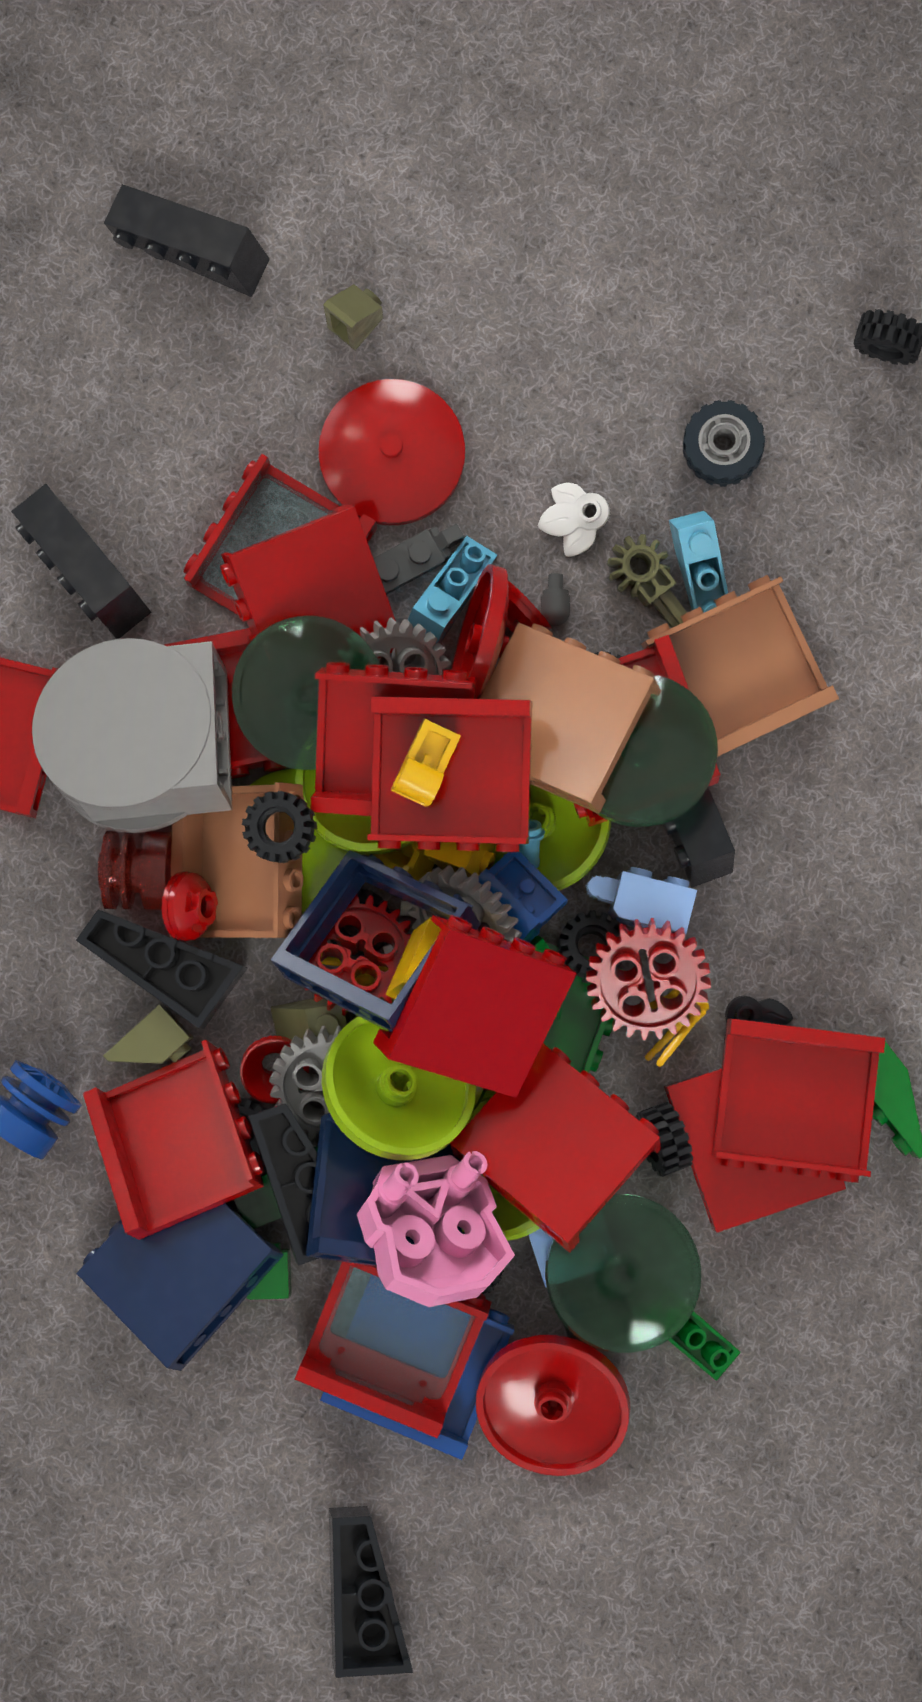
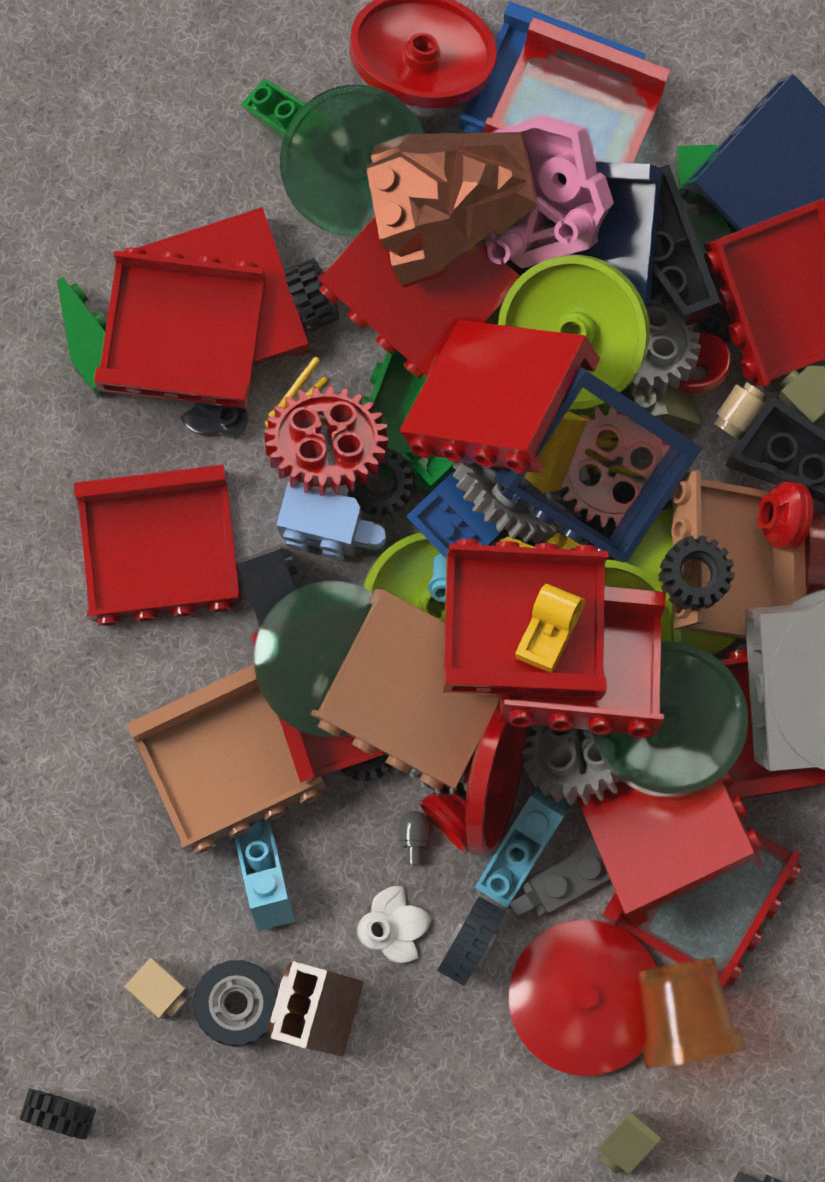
camera: 175 degrees left, 5 degrees down
olive gear [607,534,687,628] -> none
none -> red panel [73,464,241,626]
none -> tan brick [124,957,188,1019]
none -> reddish brown brick [269,961,364,1057]
none -> copper wedge [366,132,538,288]
none -> black wheel [437,896,506,986]
none -> clear orange piece [638,957,746,1068]
none -> tan brick [714,382,766,440]

